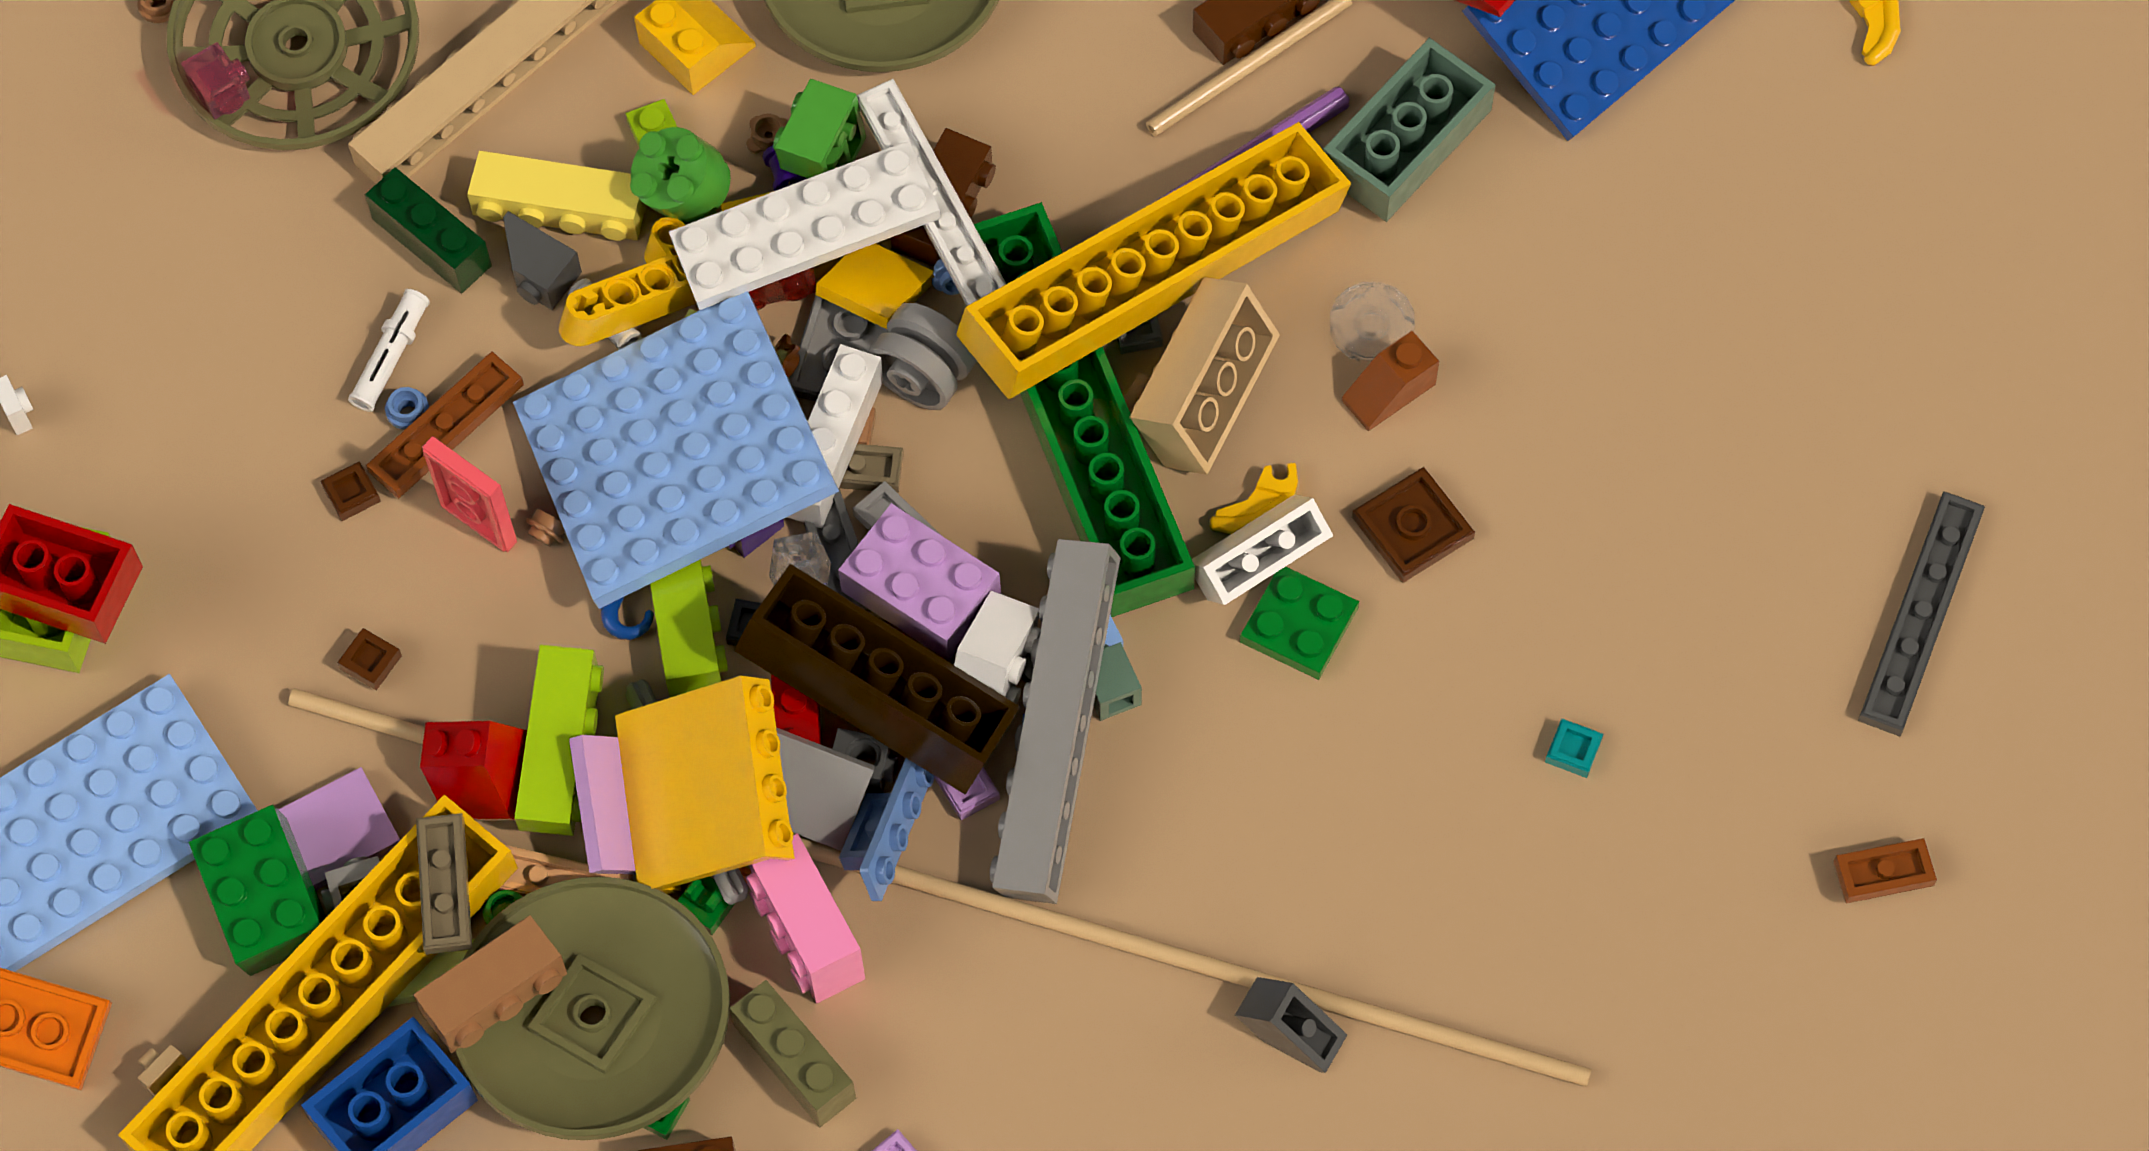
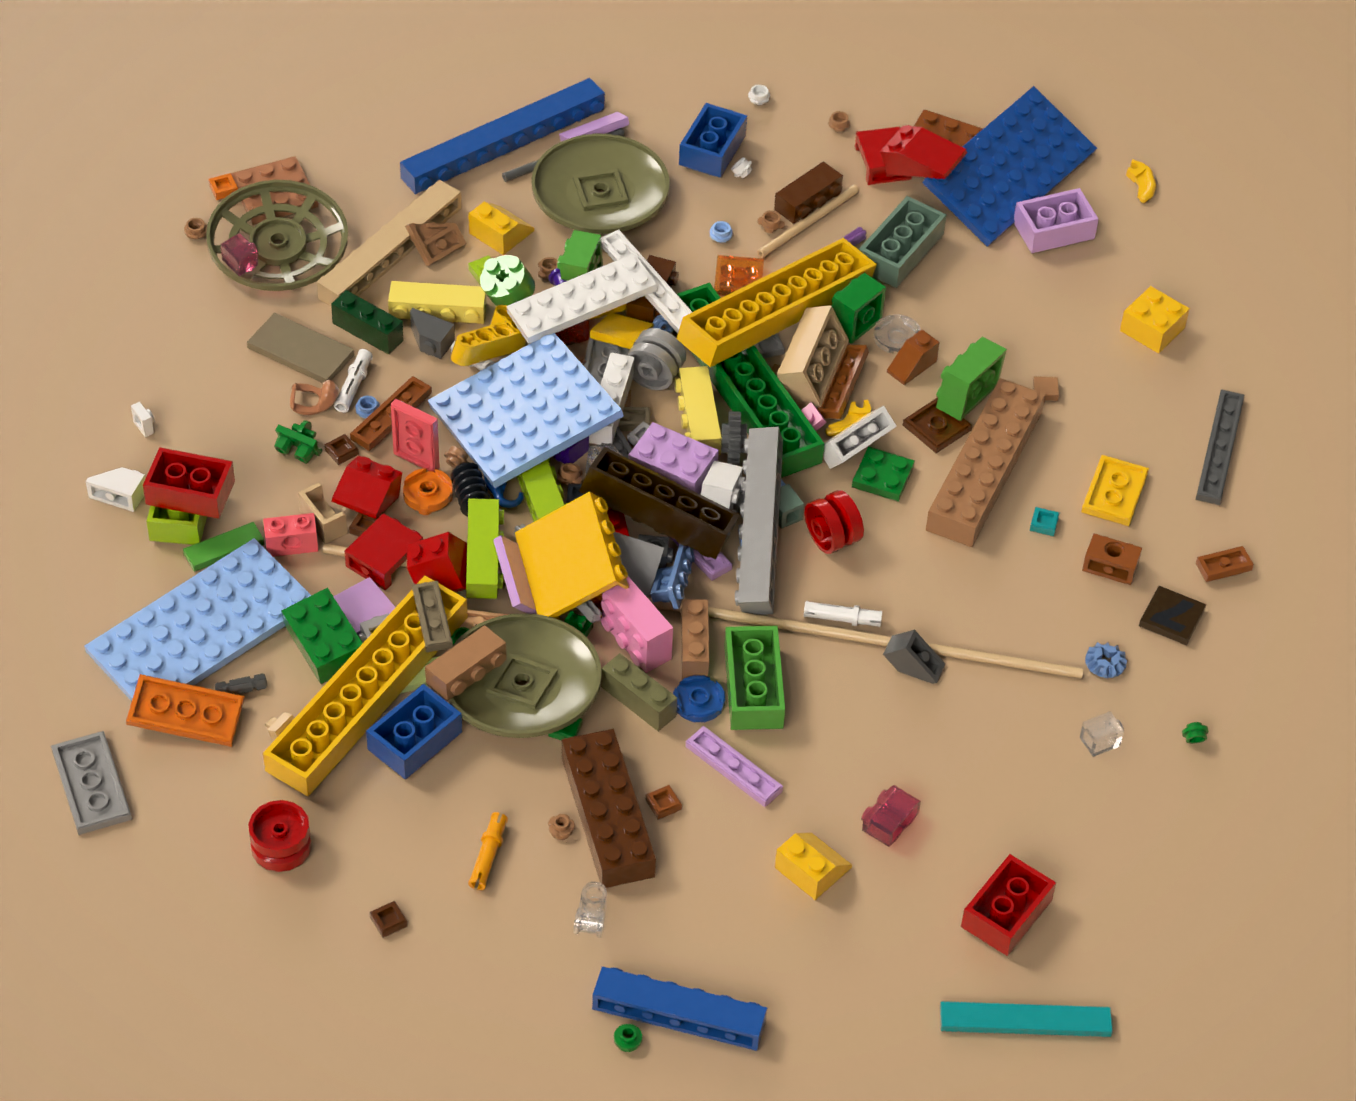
camera: 10 degrees left, 15 degrees down
none -> bright green tile [183,522,265,572]
none -> dark grey axle [215,673,267,695]
none -> dark tan tile [247,313,354,383]
none -> coral brick [263,513,318,557]
none -> green hips [274,420,322,464]
none -> nougat piece [290,380,339,415]
none -> tan panel [298,483,347,543]
none -> red slope [331,456,403,519]
none -> red panel [344,513,423,591]
none -> orange plate [403,468,453,516]
none -> medium nougat wing [405,223,467,266]
none -> black piece [450,462,490,517]
none -> medium nougat plate [557,463,583,485]
none -> blue tile [673,675,725,722]
none -> light yellow brick [674,366,722,455]
none -> medium nougat brick [681,599,709,680]
none -> light blue plate [709,221,733,242]
none -> clear orange plate [714,255,764,296]
none -> dark grey gear [721,411,747,465]
none -> bright green brick [724,626,785,730]
none -> medium nougat plate [758,211,785,233]
none -> bright pink plate [801,402,827,431]
none -> red wheel [804,490,864,554]
none -> white pin [804,601,882,627]
none -> dark orange plate [817,345,869,419]
none -> green brick [832,273,886,344]
none -> medium nougat brick [926,378,1045,547]
none -> bright green brick [936,336,1007,421]
none -> lavender brick [1014,188,1098,253]
none -> medium nougat tile [1033,376,1059,401]
none -> yellow tile [1081,455,1149,526]
none -> dark orange brick [1082,533,1142,585]
none -> medium blue gear [1085,642,1127,678]
none -> yellow brick [1120,286,1190,354]
none -> dark brown tile [1139,586,1206,645]

